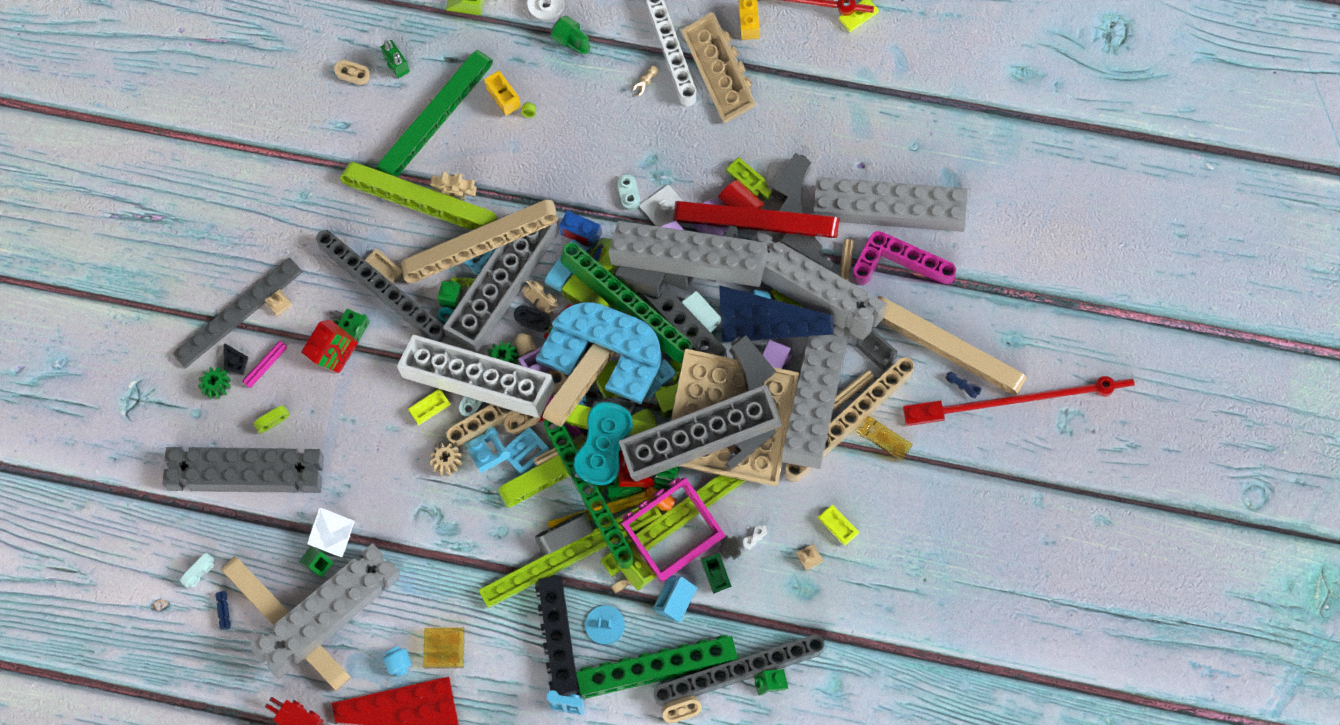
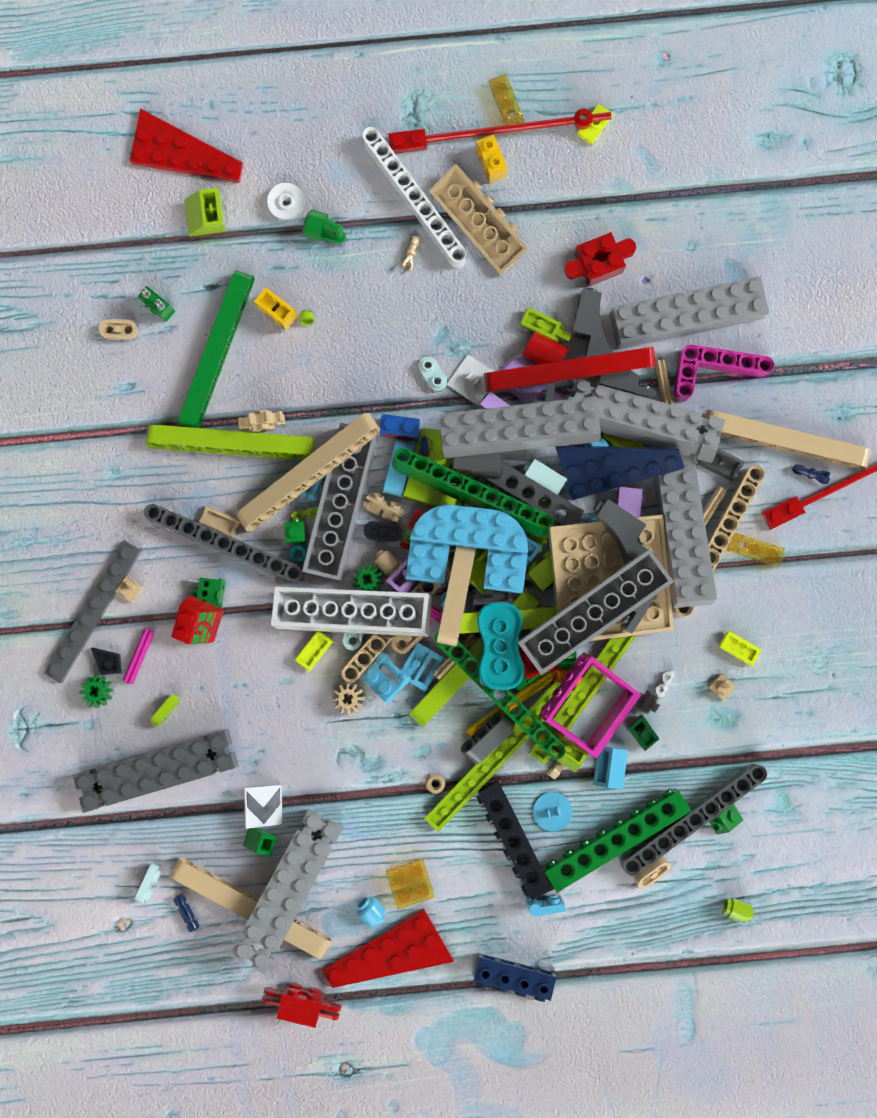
camera: 25 degrees left, 15 degrees up
none -> tan plate [426,774,445,794]
none -> red brick [564,232,636,287]

